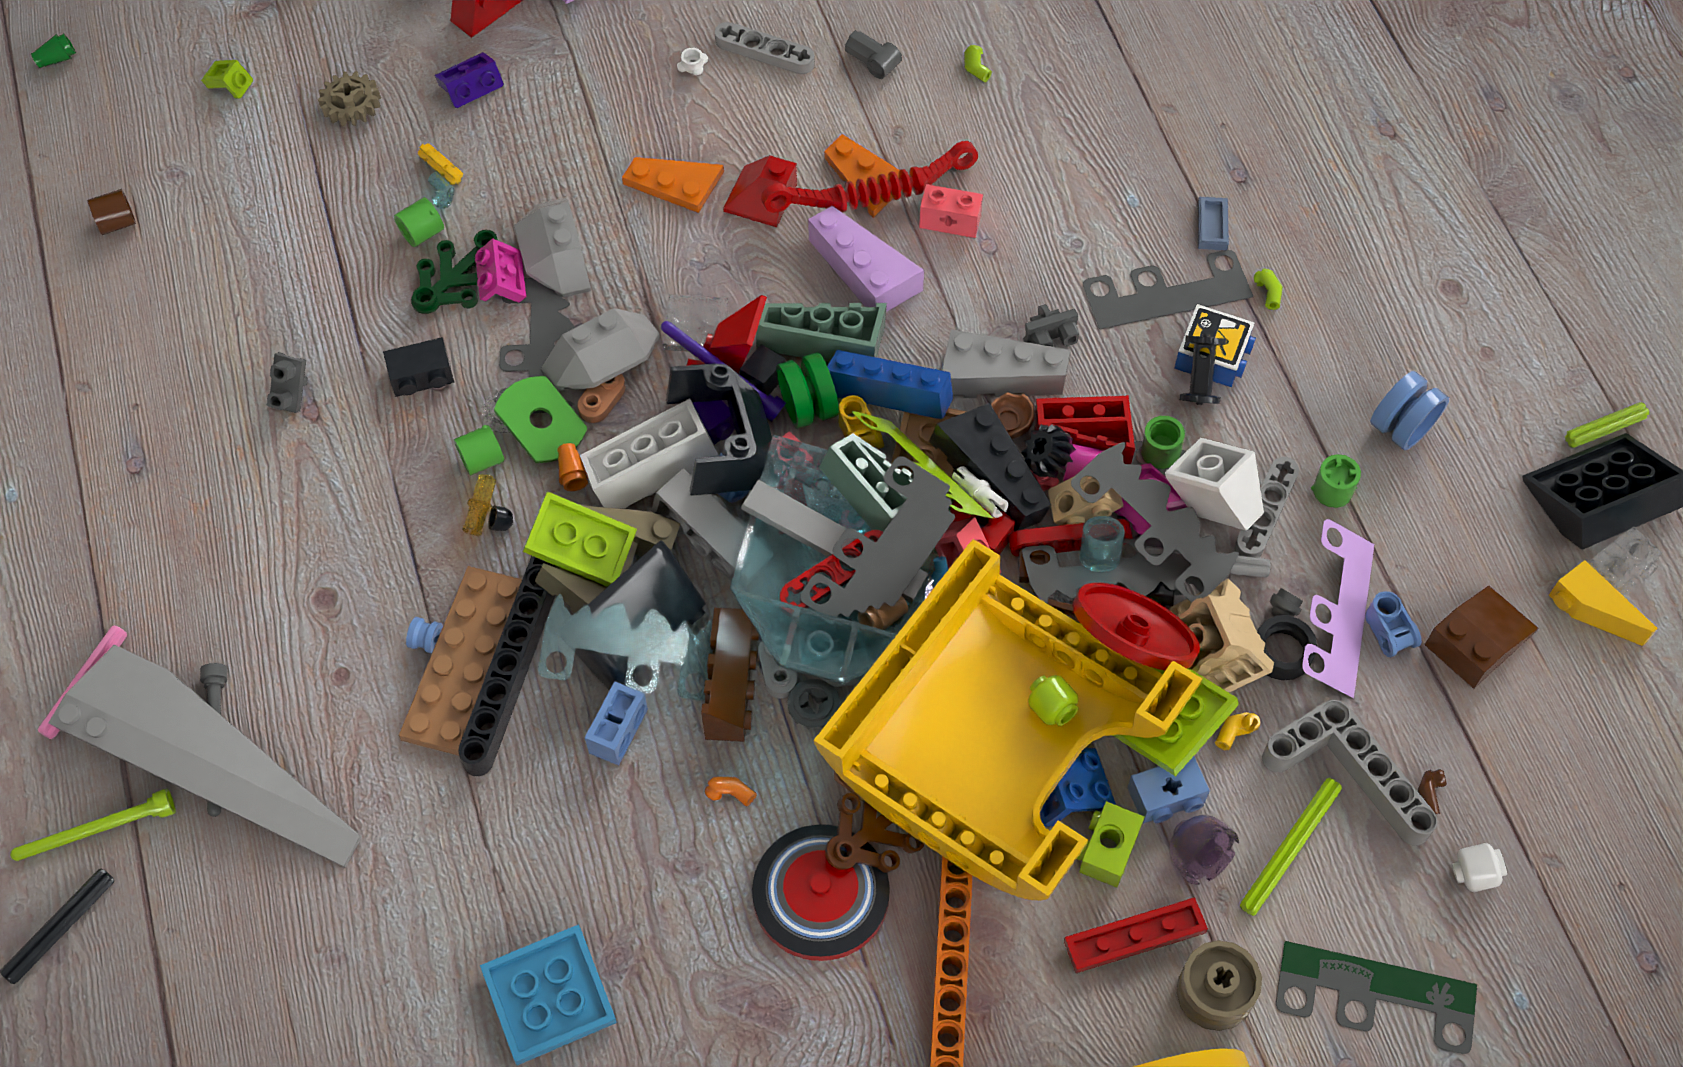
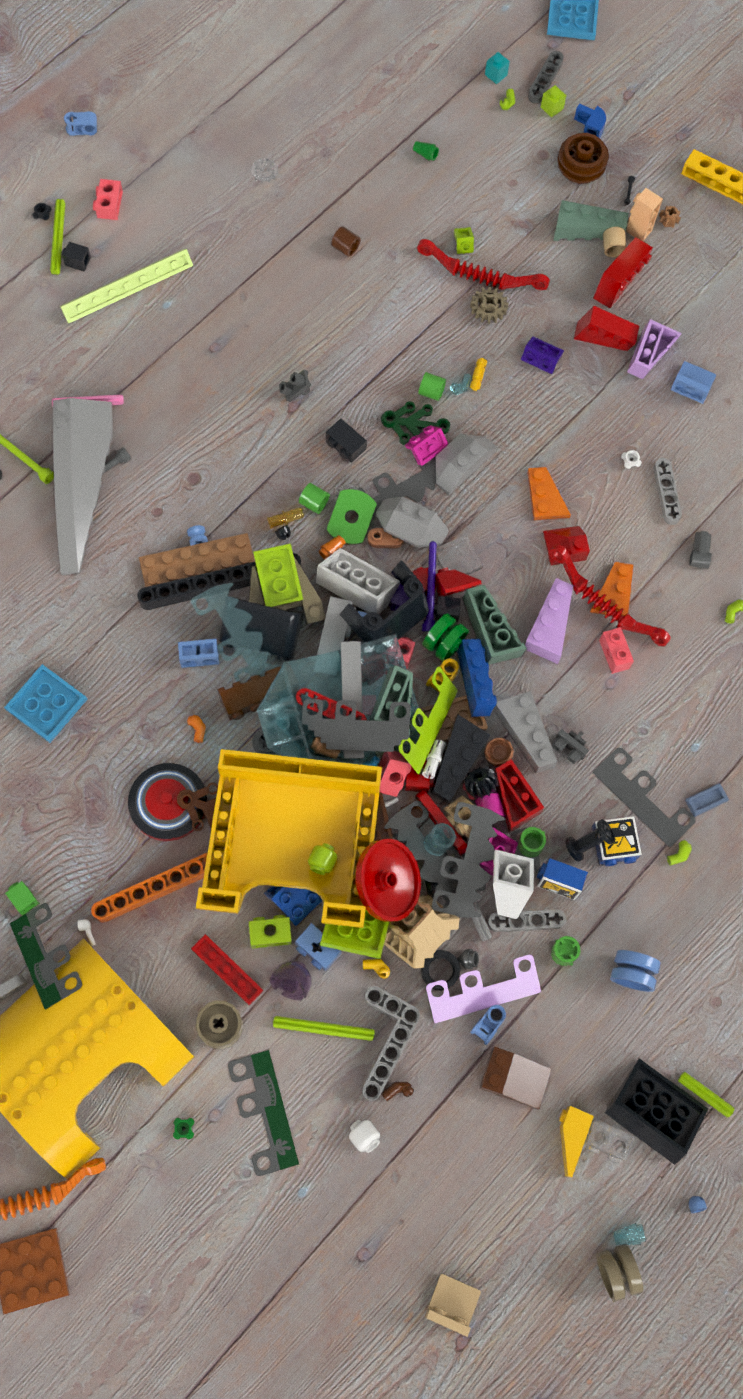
camera: 55 degrees right, 10 degrees up
none -> red piece [417,239,550,290]
none -> blue piece [536,858,588,900]

